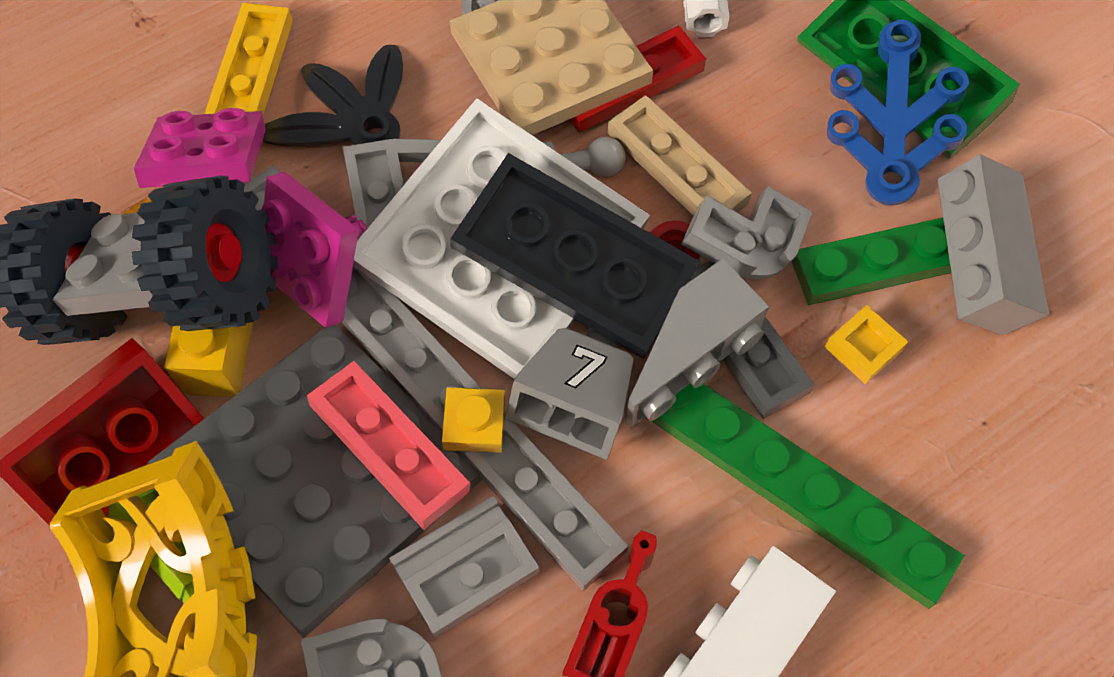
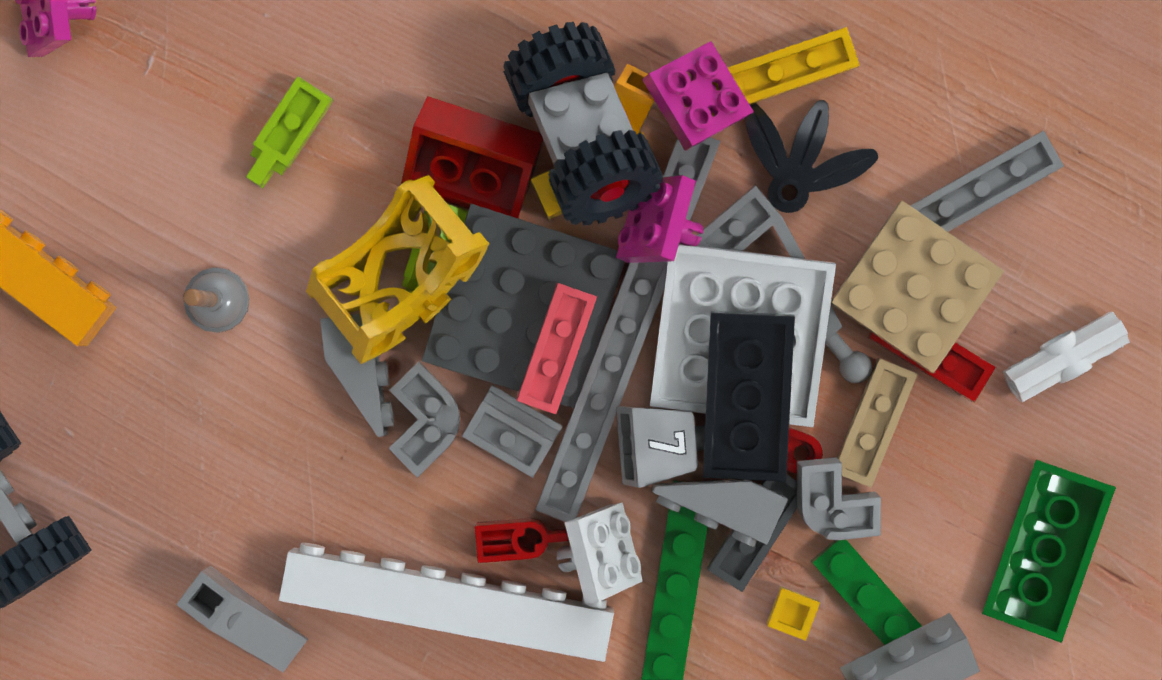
camera: 65 degrees right, 25 degrees up
yellow plate [442,387,505,453] -> none
blue plant [827,19,969,205] -> none
none -> white plate [557,502,643,604]

